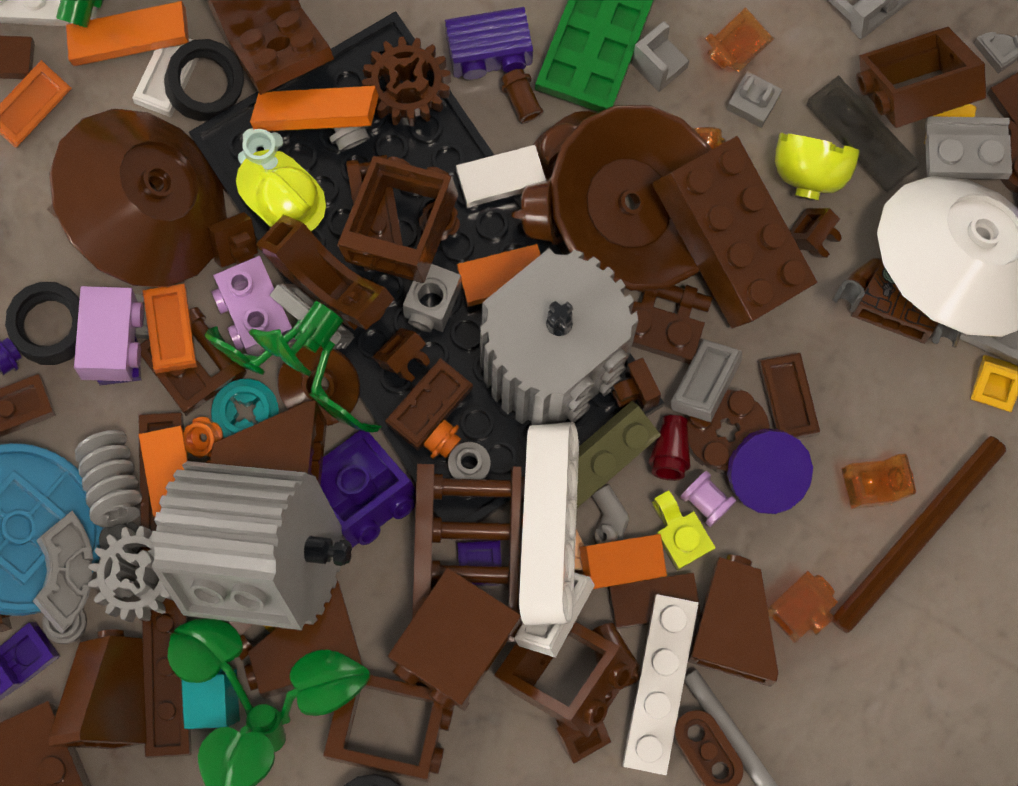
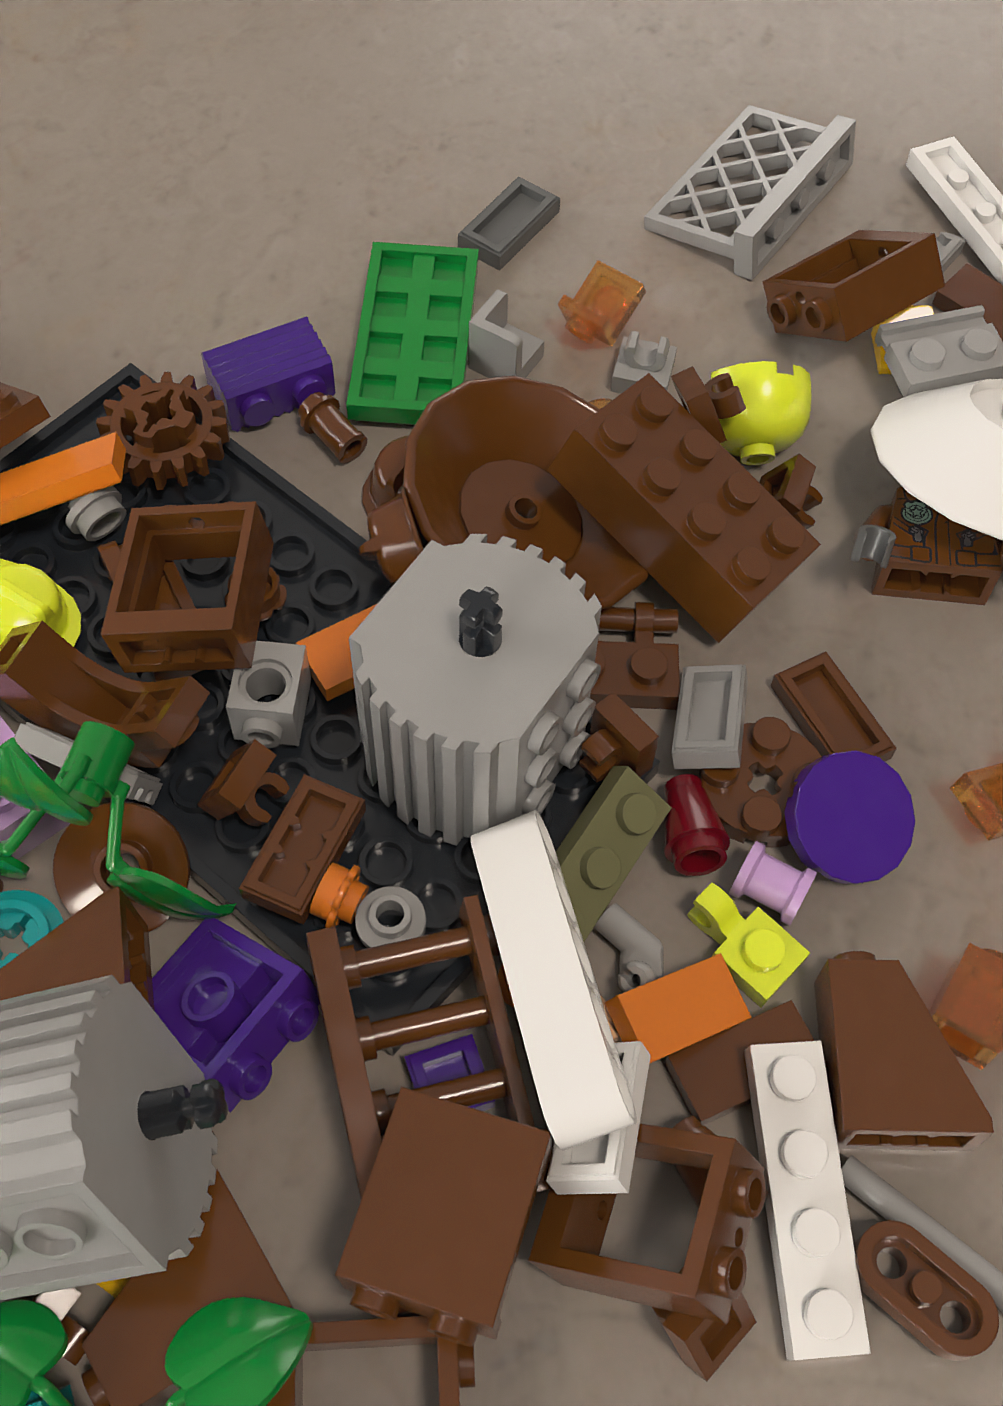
camera: 15 degrees left, 15 degrees down
white tile [456,145,546,208] -> none
clear smoke plate [806,75,920,193] -> none
none -> reddish brown tile [671,366,746,443]

